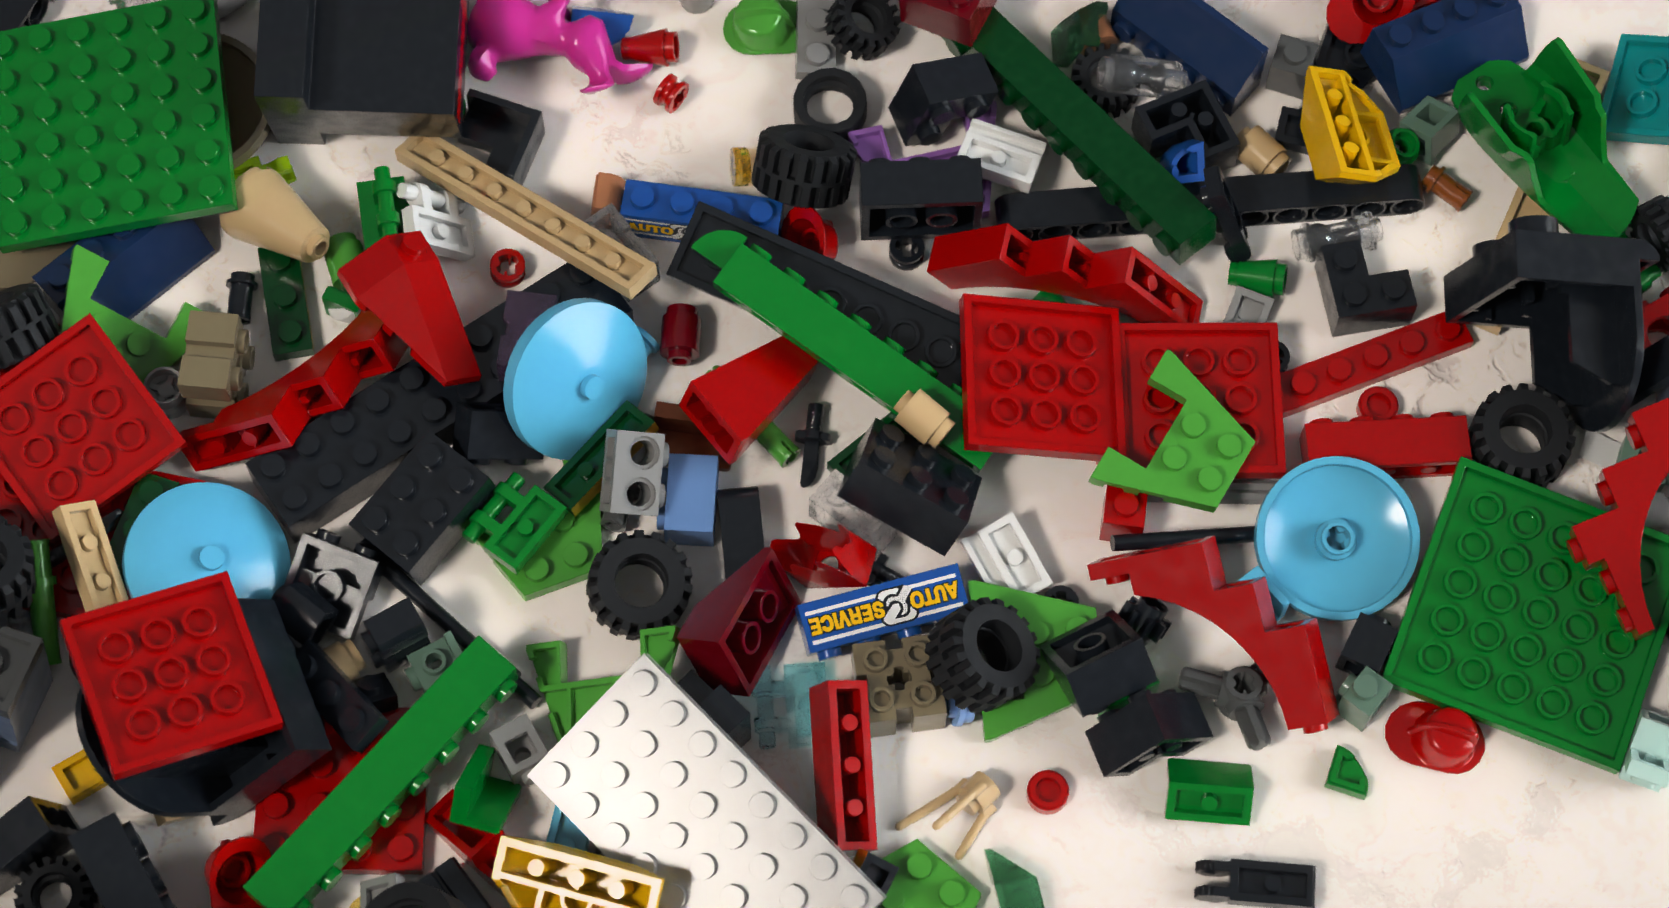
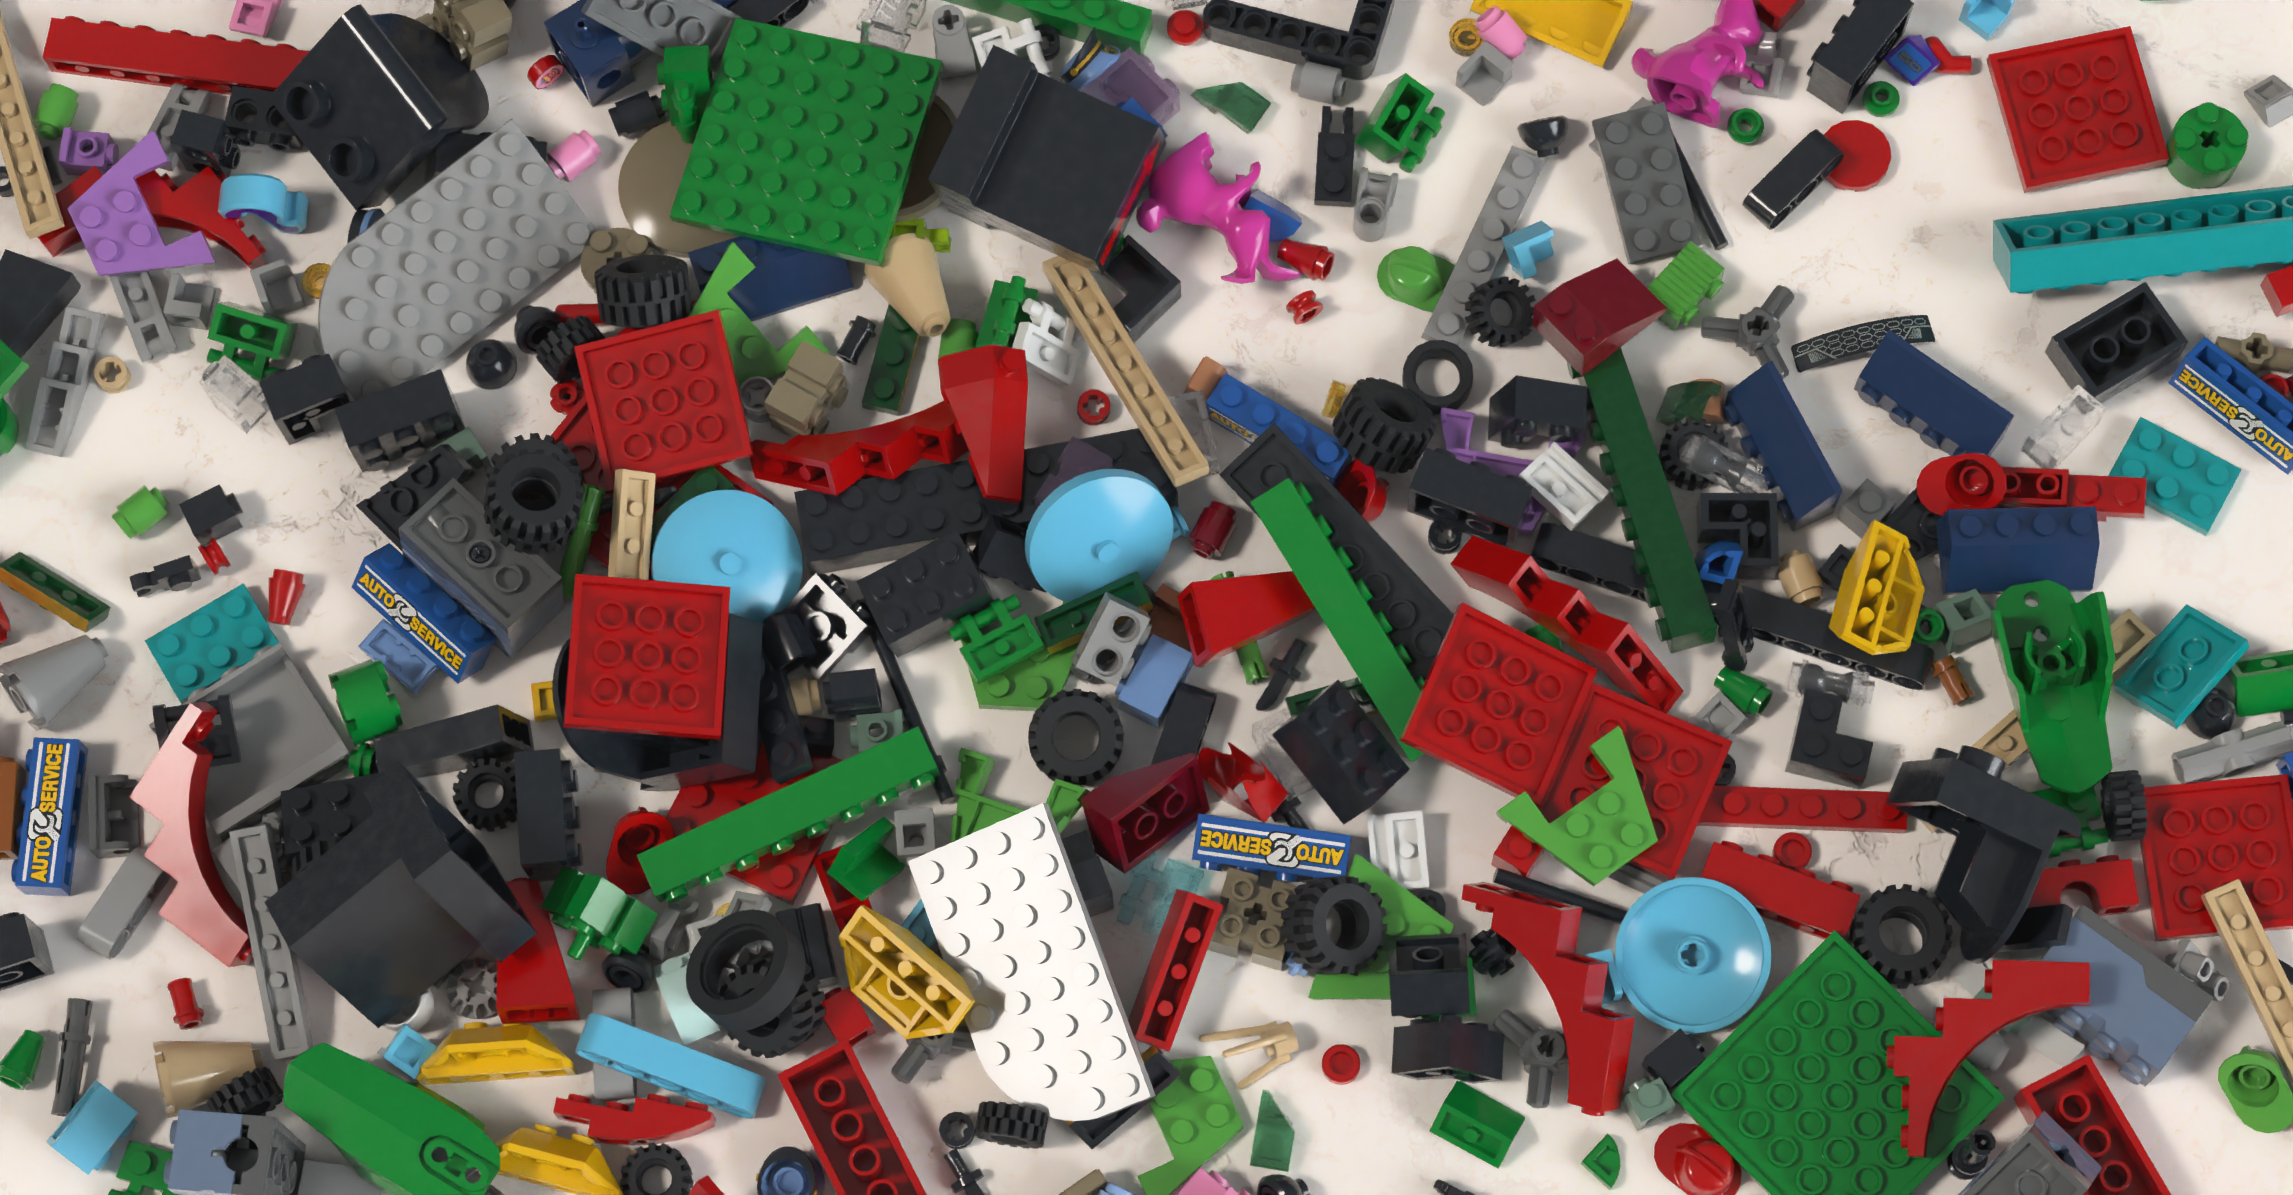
camera: 30 degrees right, 5 degrees up
green tile [321,286,362,324] -> none
green tile [691,230,748,270] -> none
tan brick [893,389,956,448] -> none

